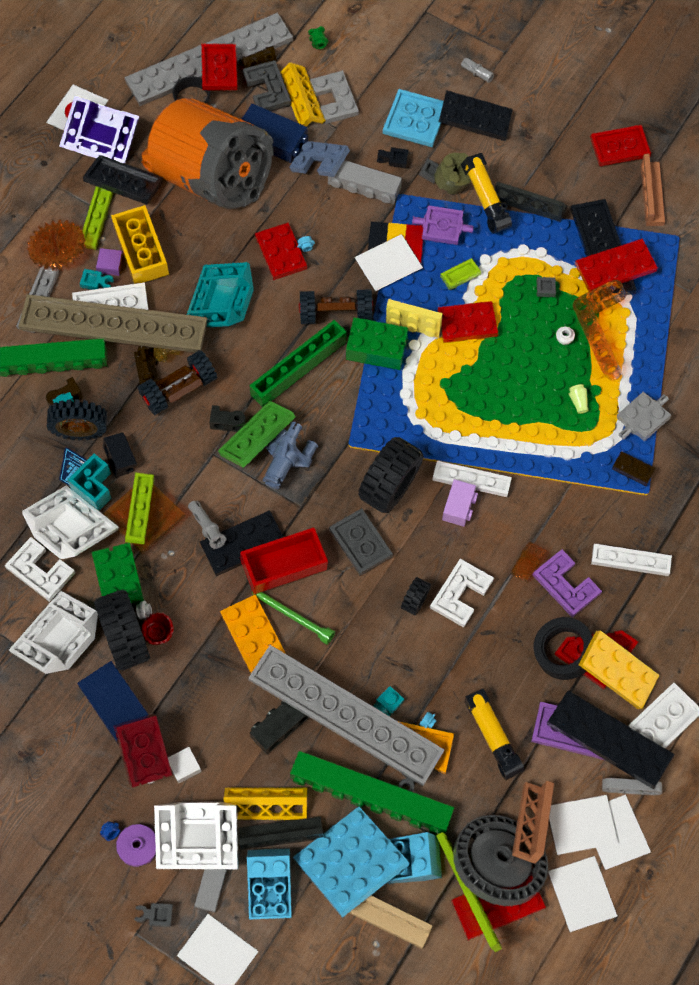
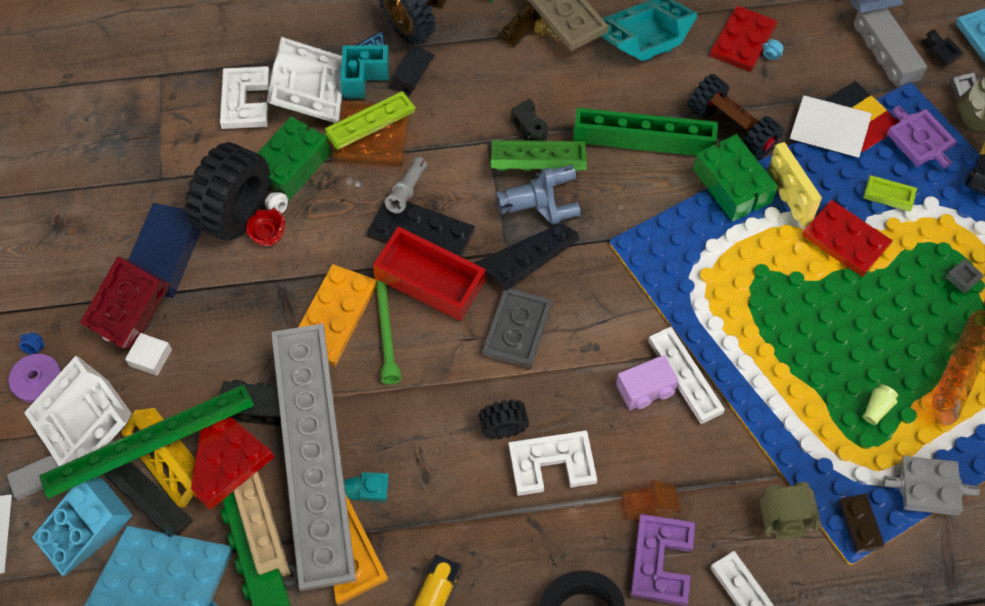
camera: 50 degrees right, 5 degrees down
white slope [9,591,98,674] -> none
plate [137,350,217,415] -> none
black tyre [358,437,424,513] -> none
medium azure plate [419,712,437,728] -> none
white plate [556,327,575,345] -> none
none -> green tile [39,384,254,499]
none -> red plate [191,417,274,510]
none -> tan fence [234,471,290,577]
none -> black wing [474,223,579,291]
none -> olive brick [759,482,821,539]

